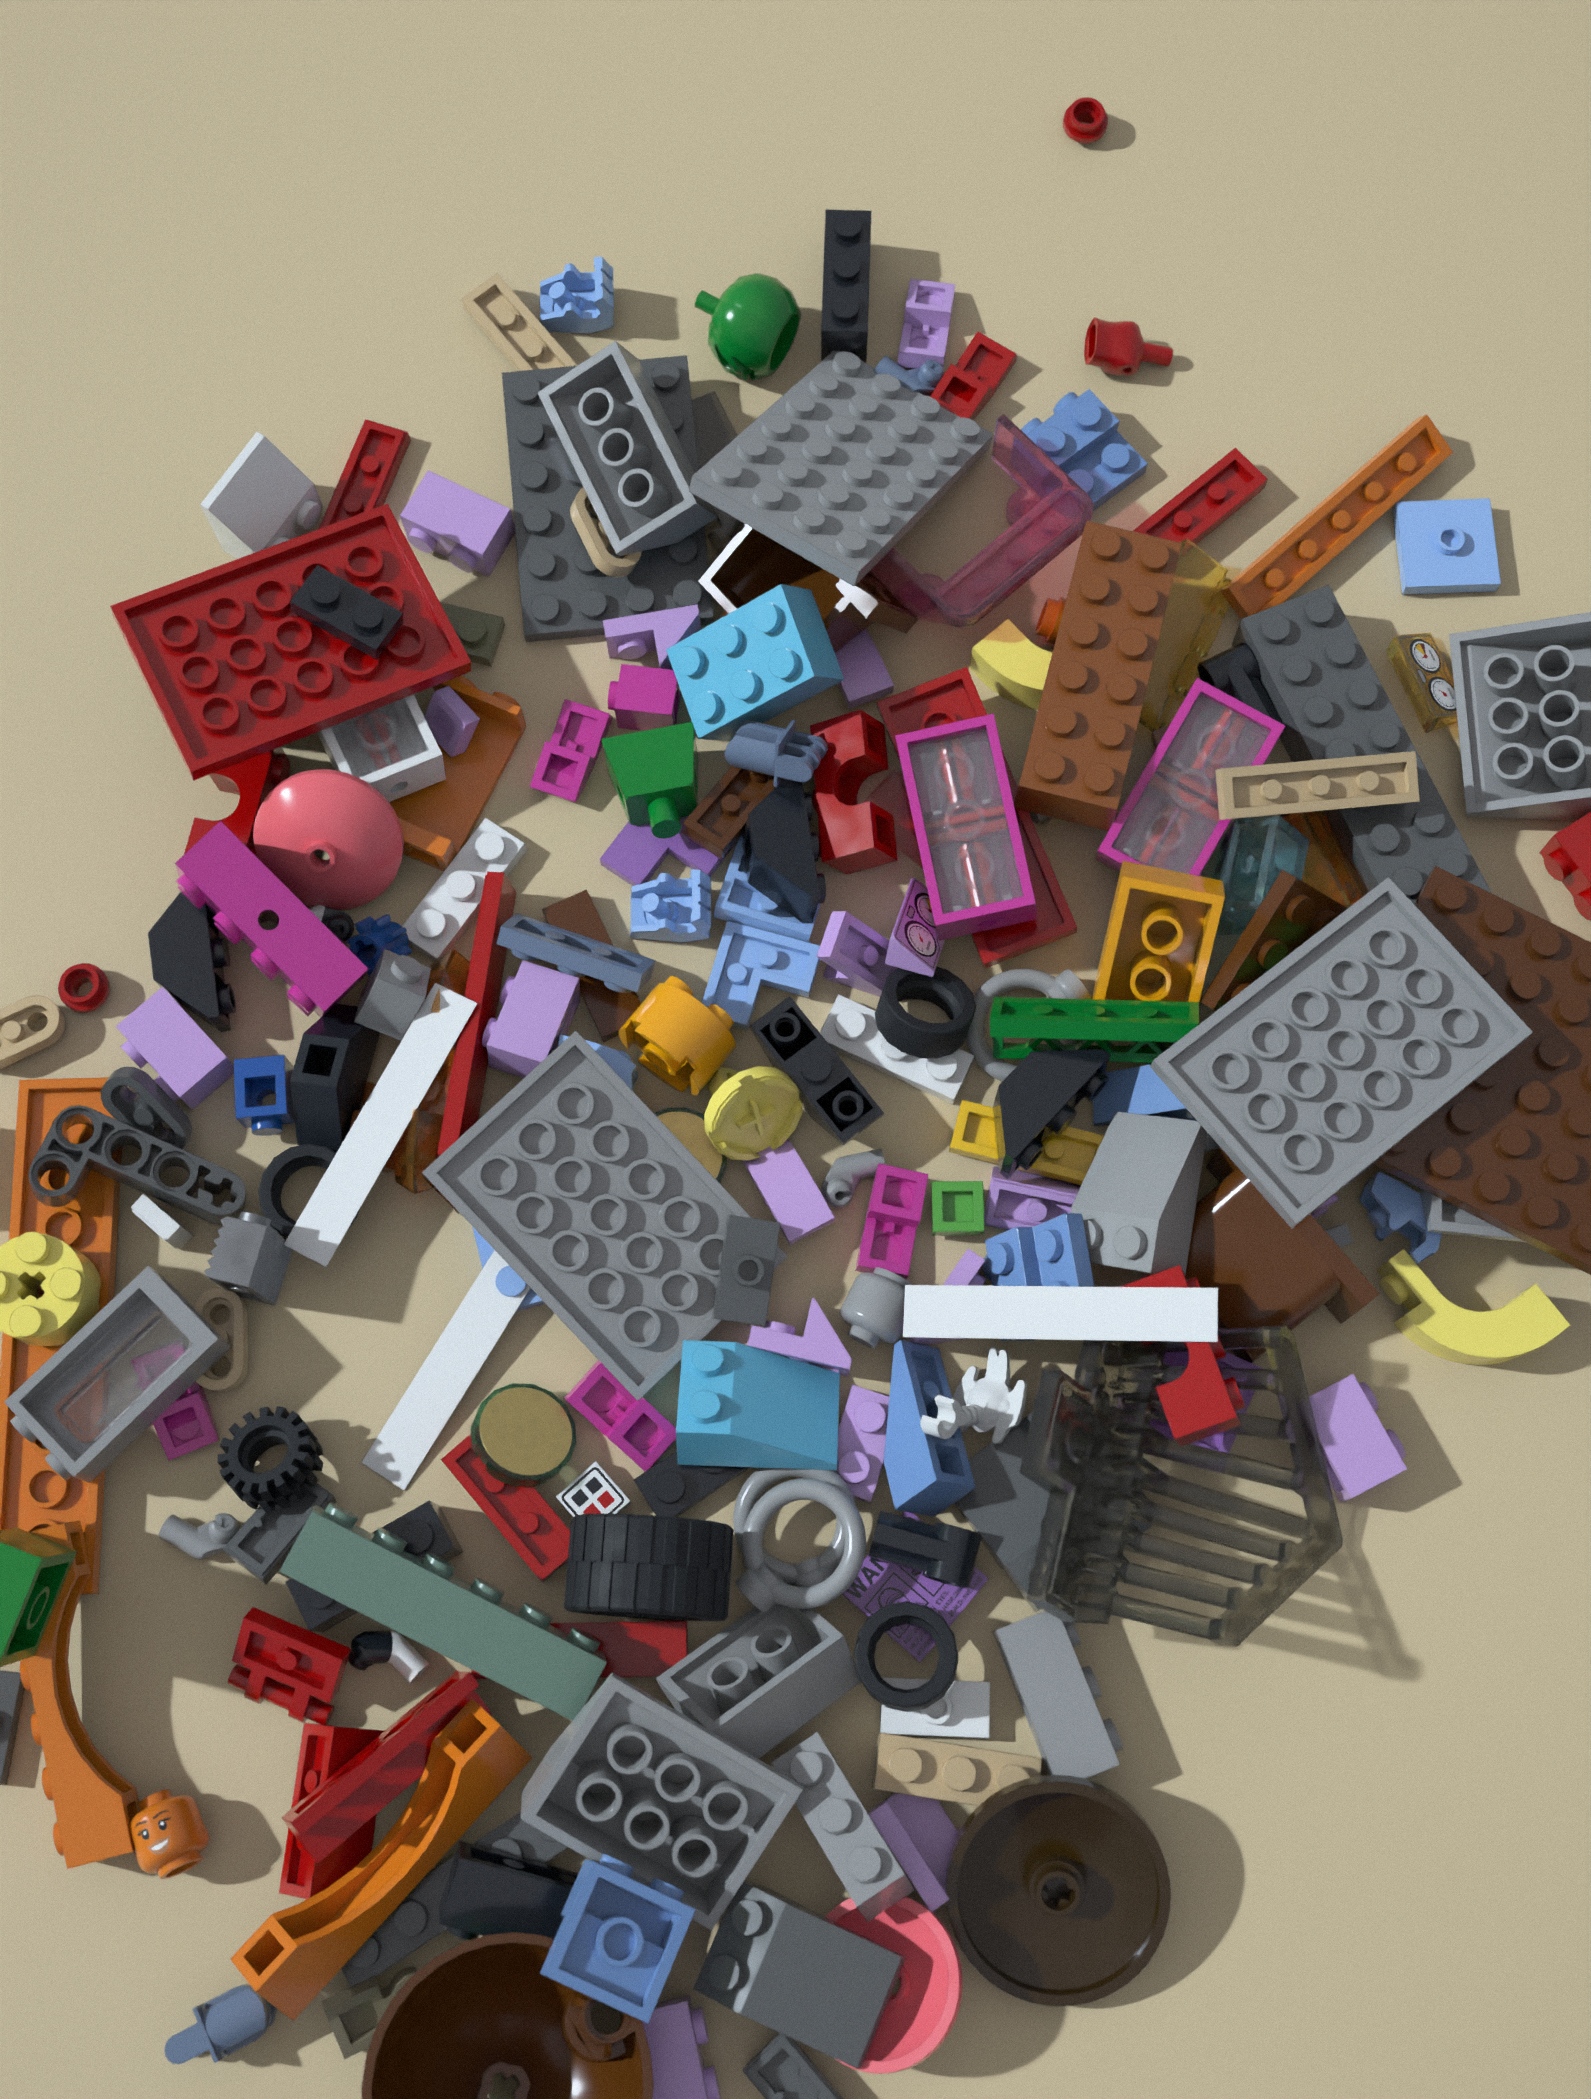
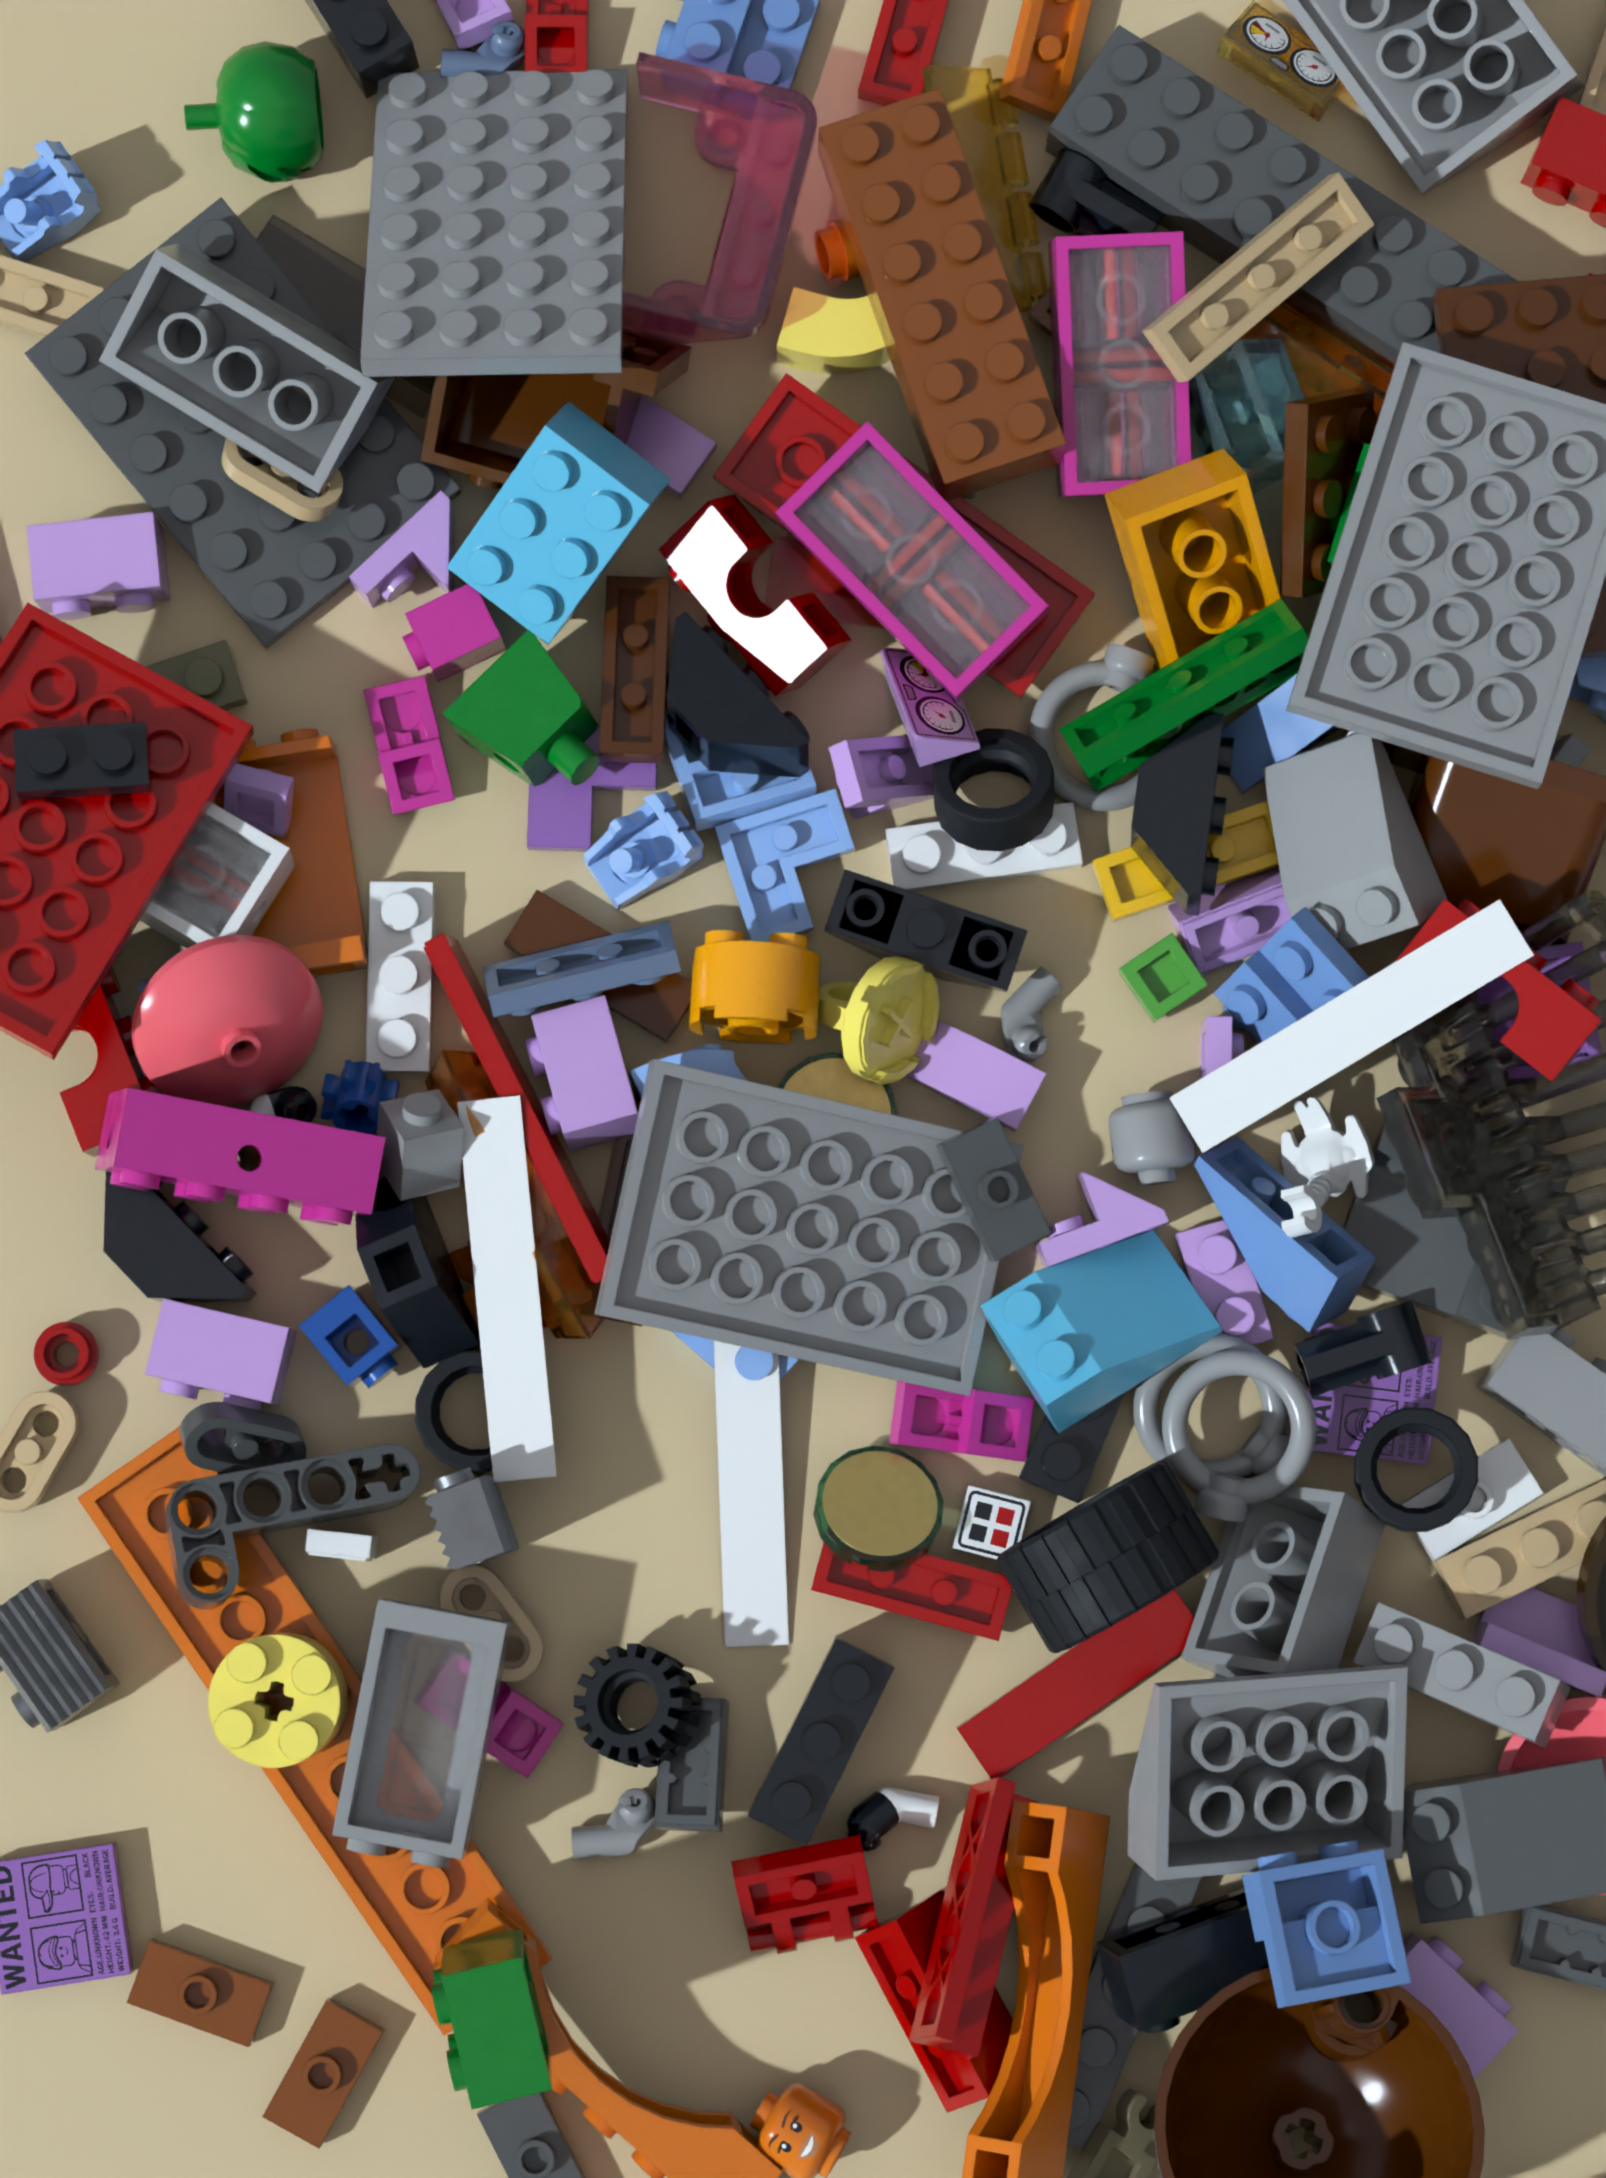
camera: 35 degrees left, 10 degrees up
sand green brick [279,1503,607,1721] -> none
sand blue arm [724,720,828,787] -> none
dark pink slope [855,1163,928,1280] -> none

